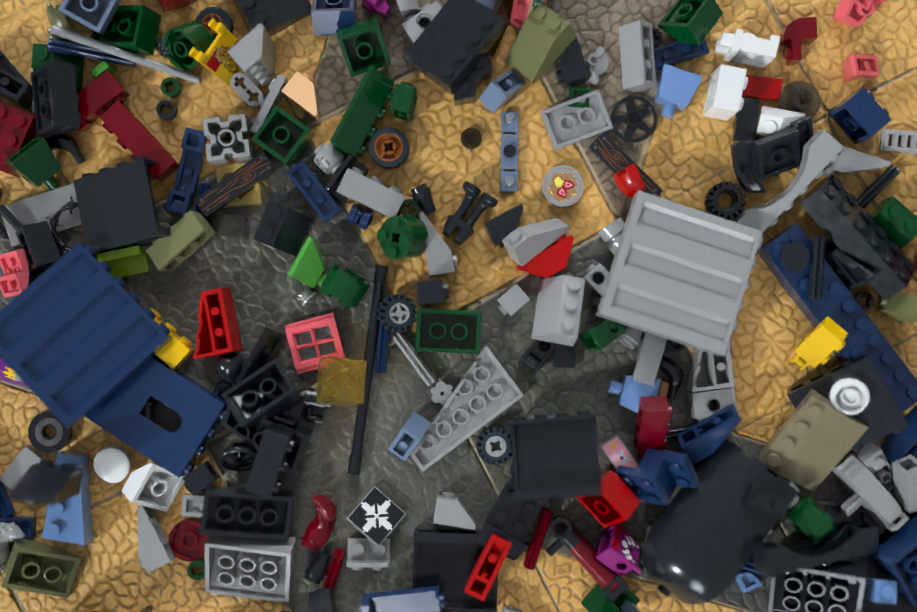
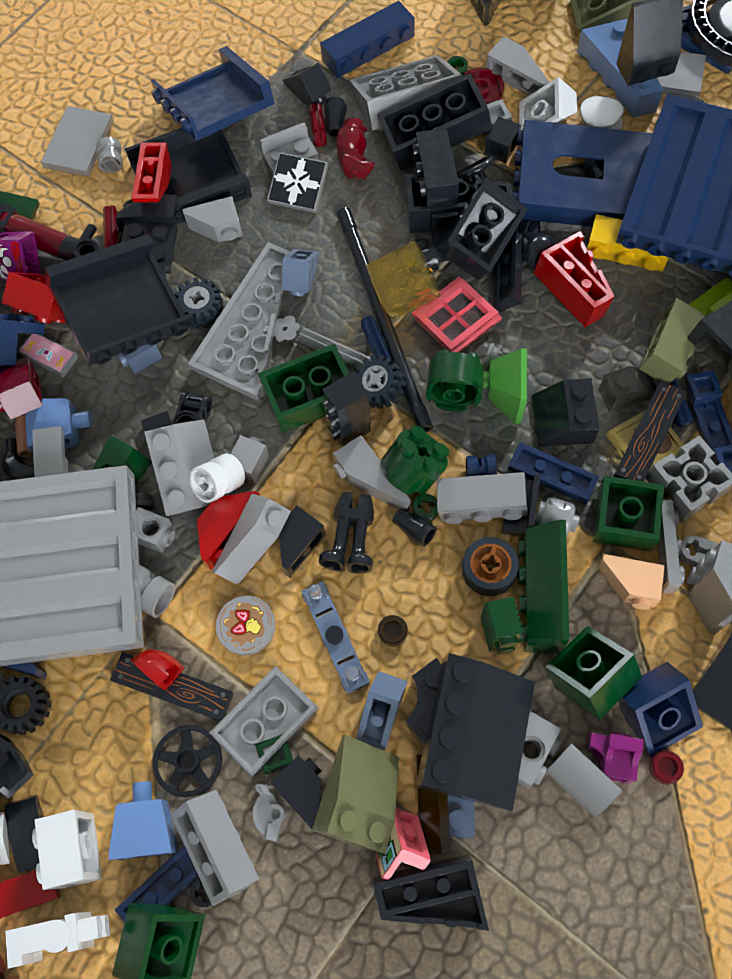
camera: 160 degrees right, 20 degrees down
none -> white wheel [189,453,245,503]

